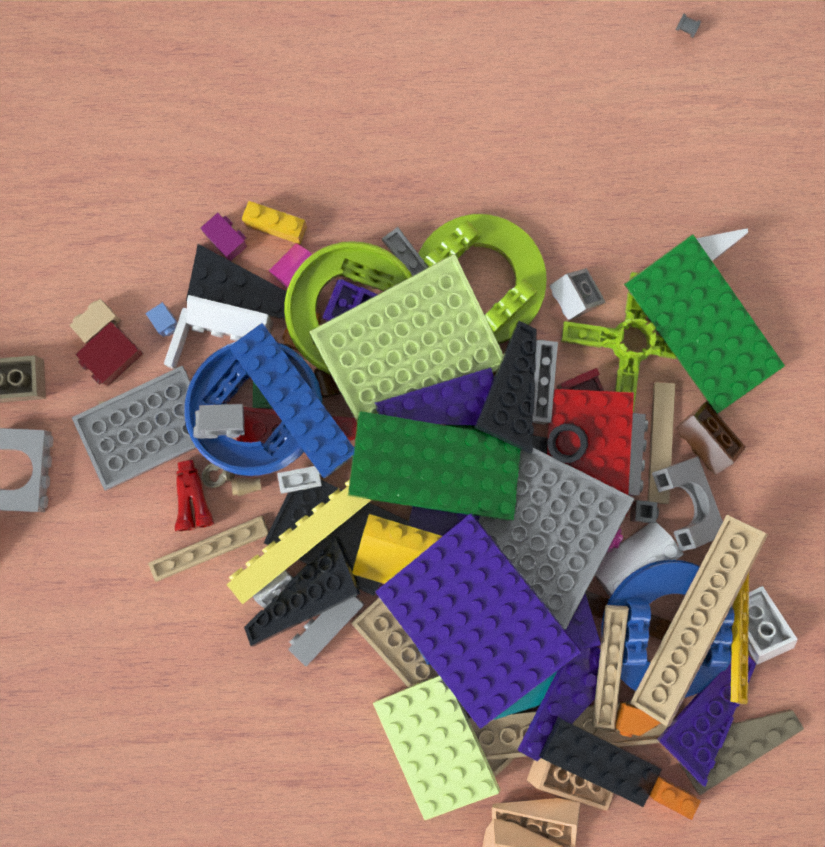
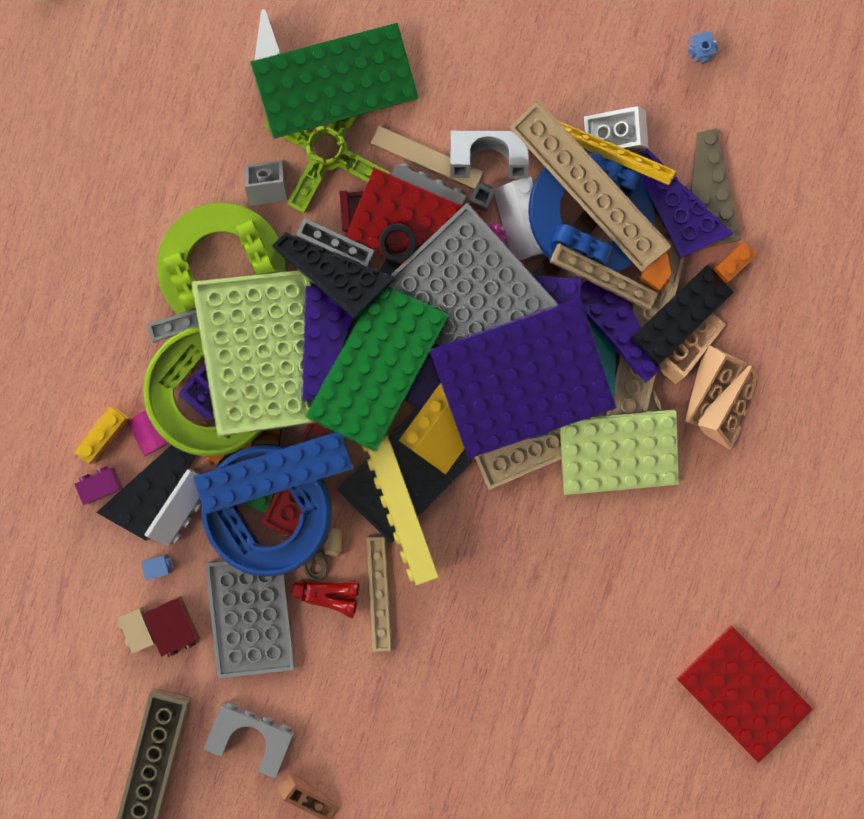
camera: 70 degrees left, 5 degrees up
white tile [164,308,190,369] -> none
light grey hinge [194,404,245,439] -> none
black wing [244,536,361,647] -> none
white plate [253,570,293,609] -> none
white plate [277,466,322,494] -> none
light grey brick [288,596,364,666] -> none
reddish brown slope [676,401,746,475] -> none

